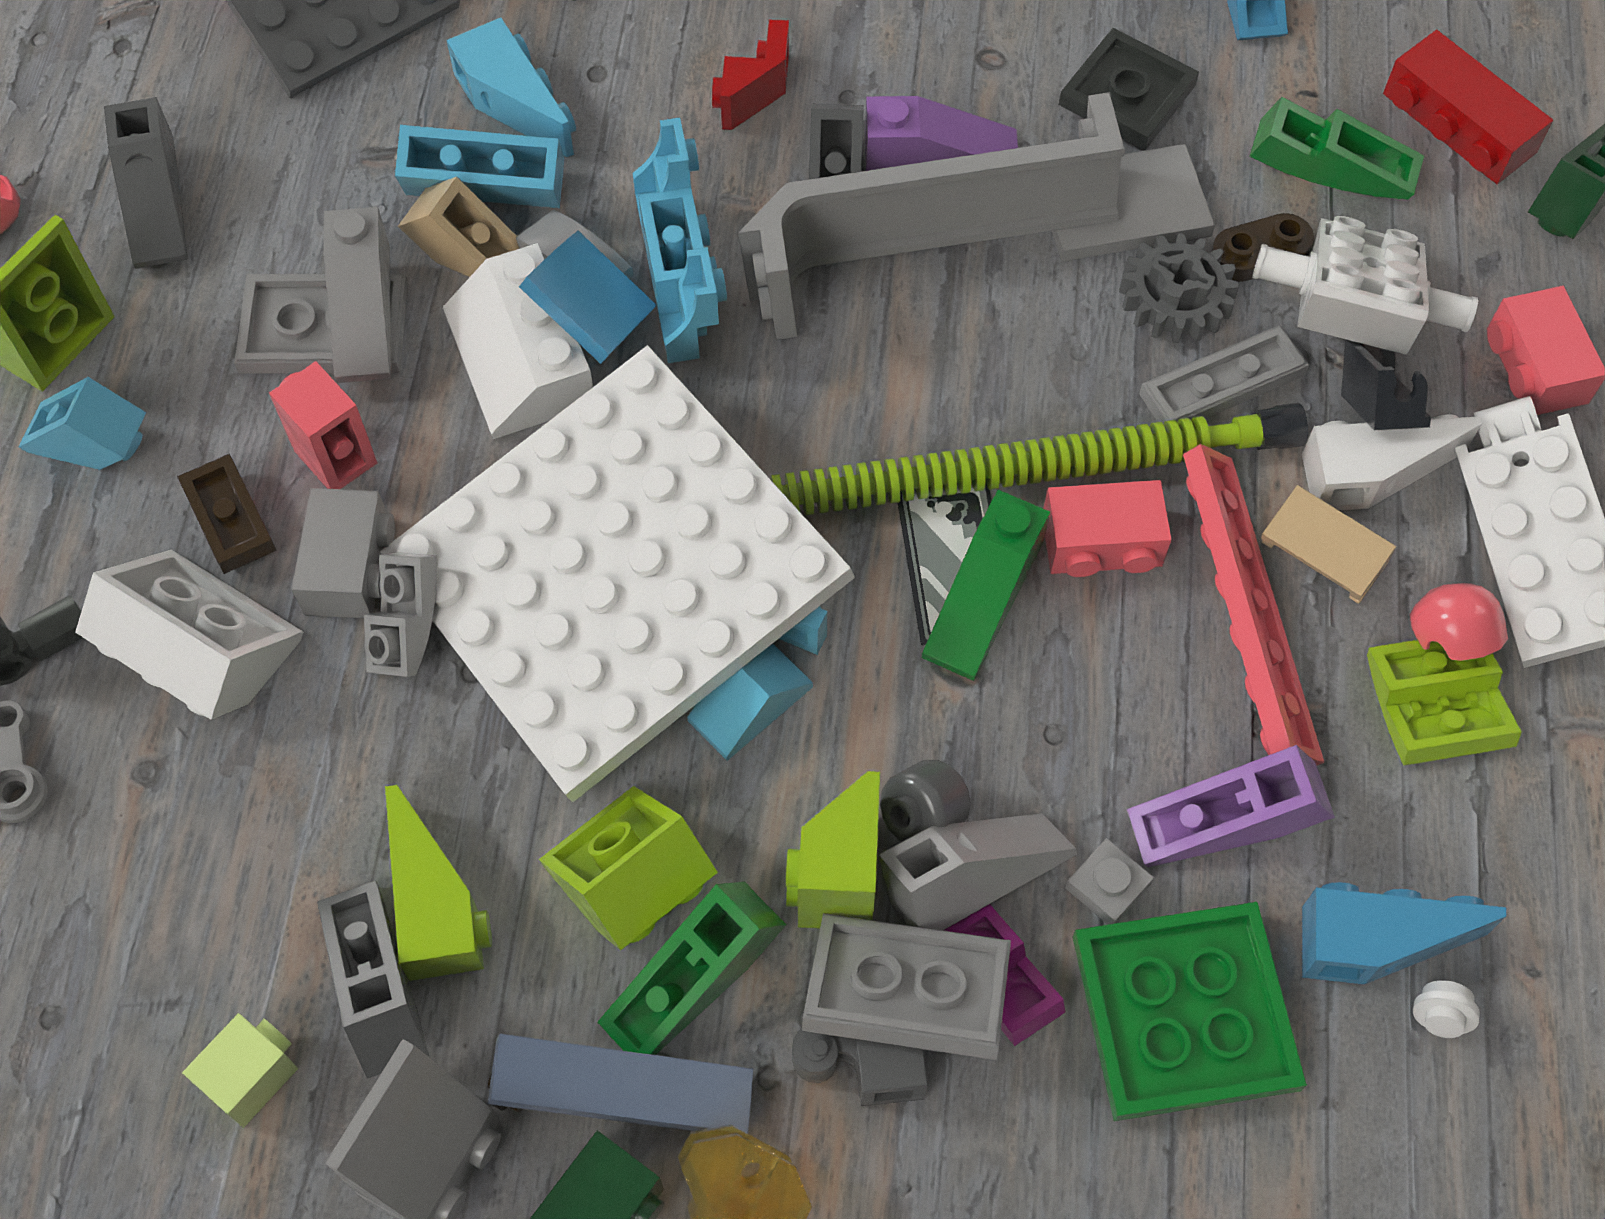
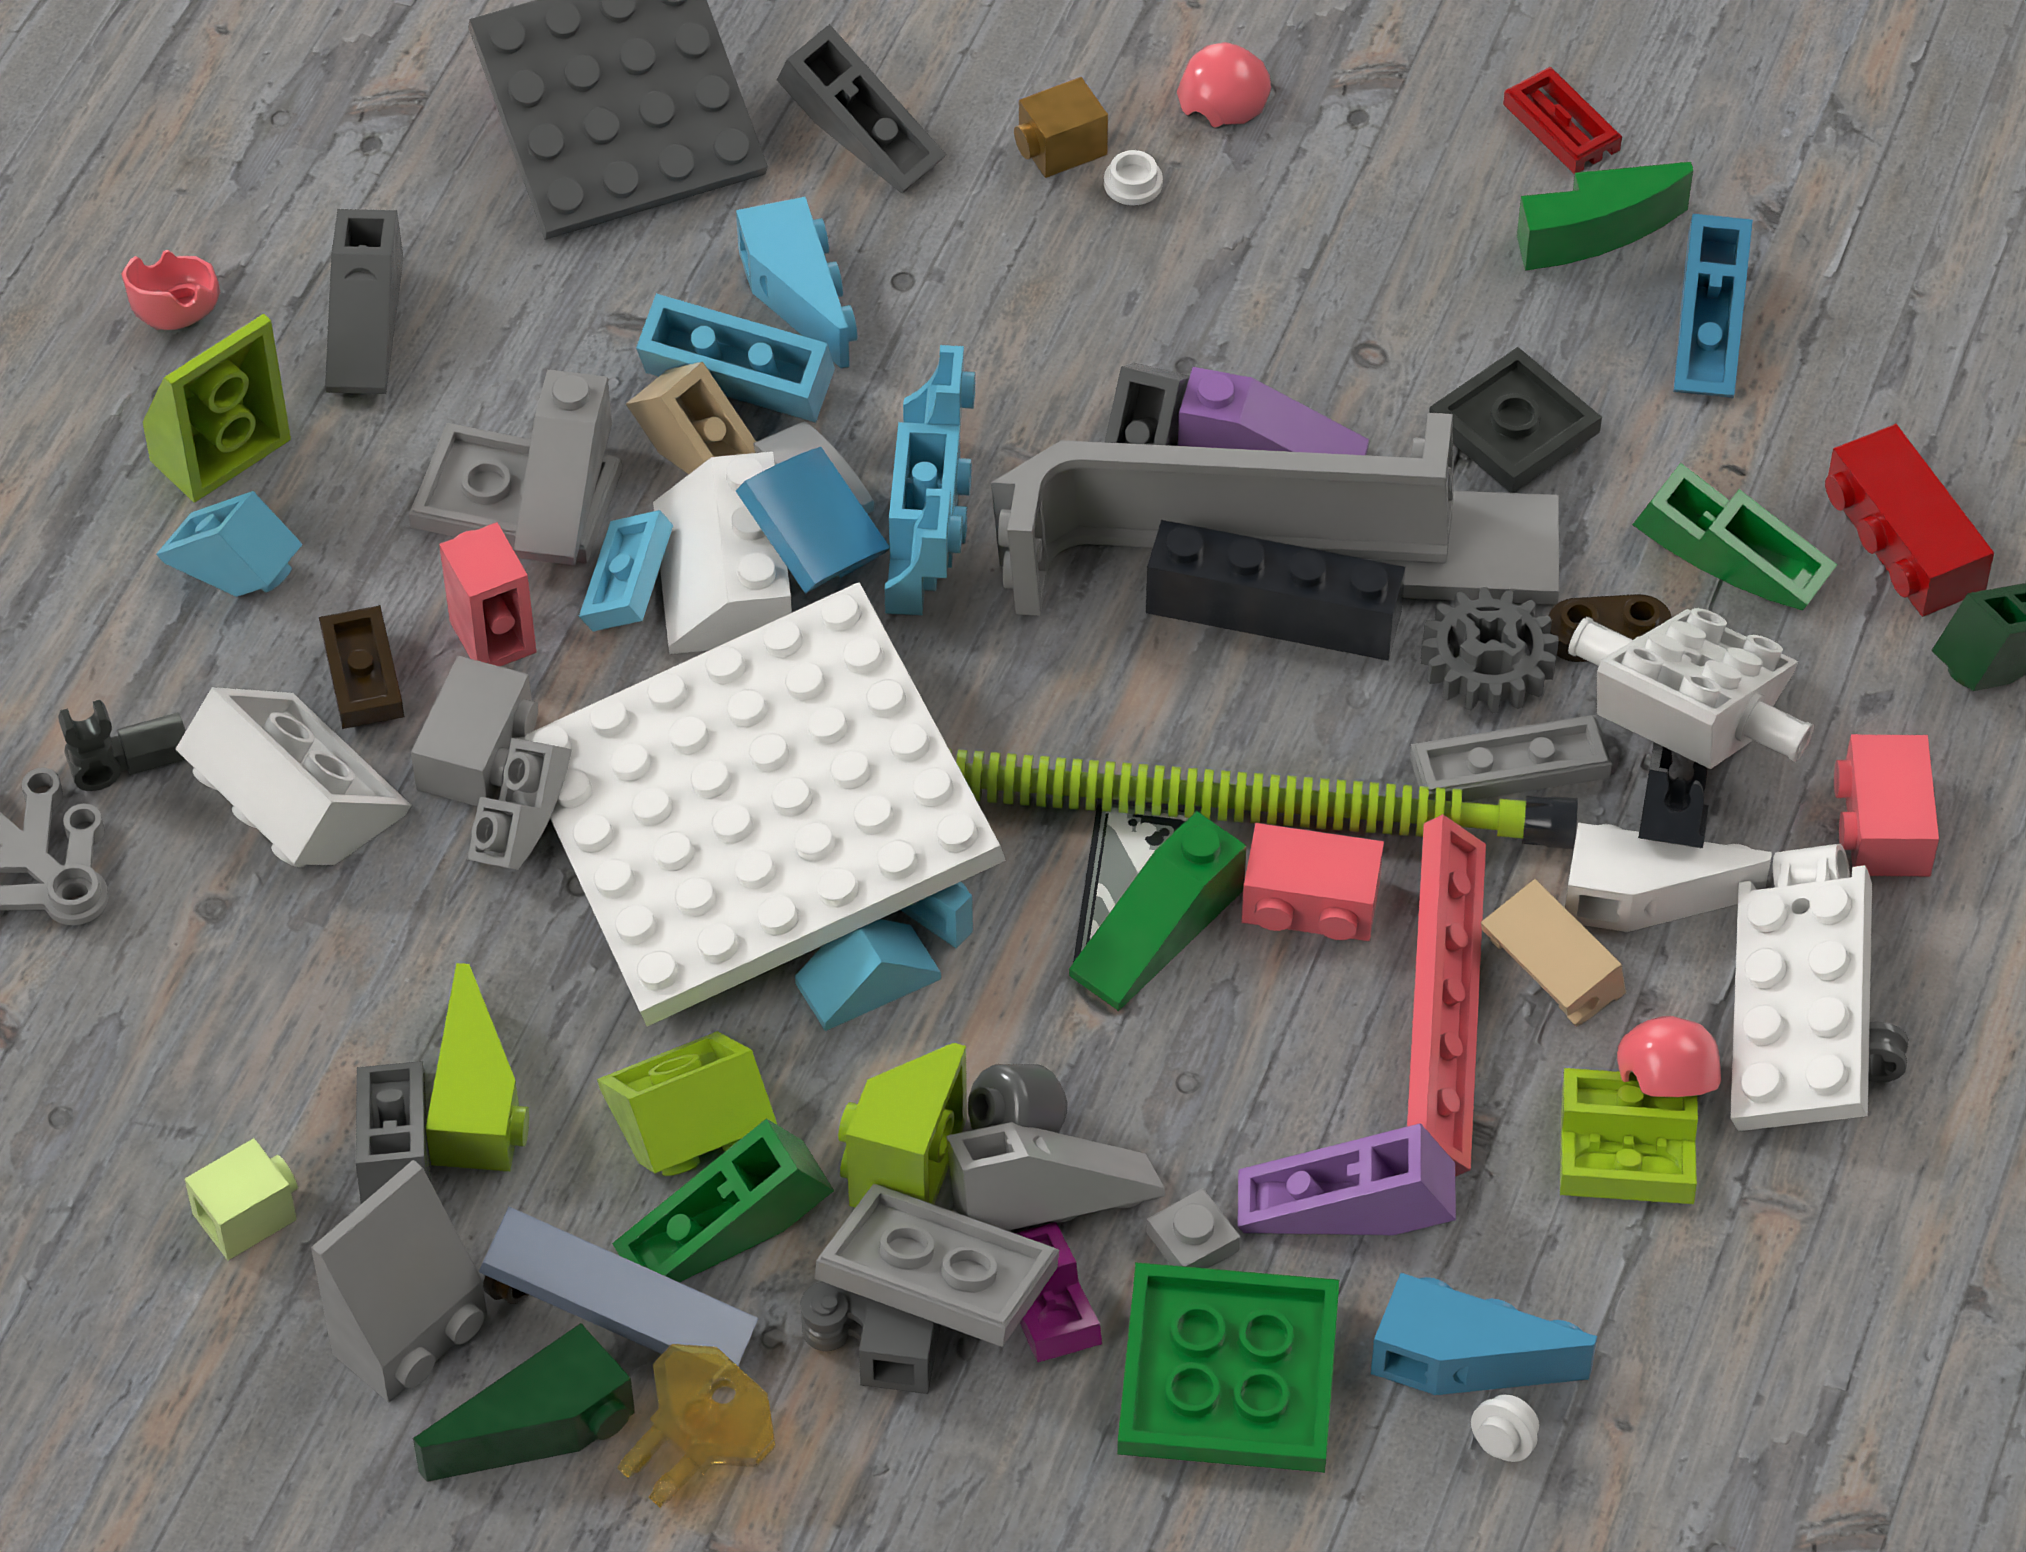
camera: 15 degrees right, 10 degrees down
red slope [712,19,789,130] -> none
none -> medium azure plate [579,510,673,631]
none -> black brick [1146,520,1406,661]

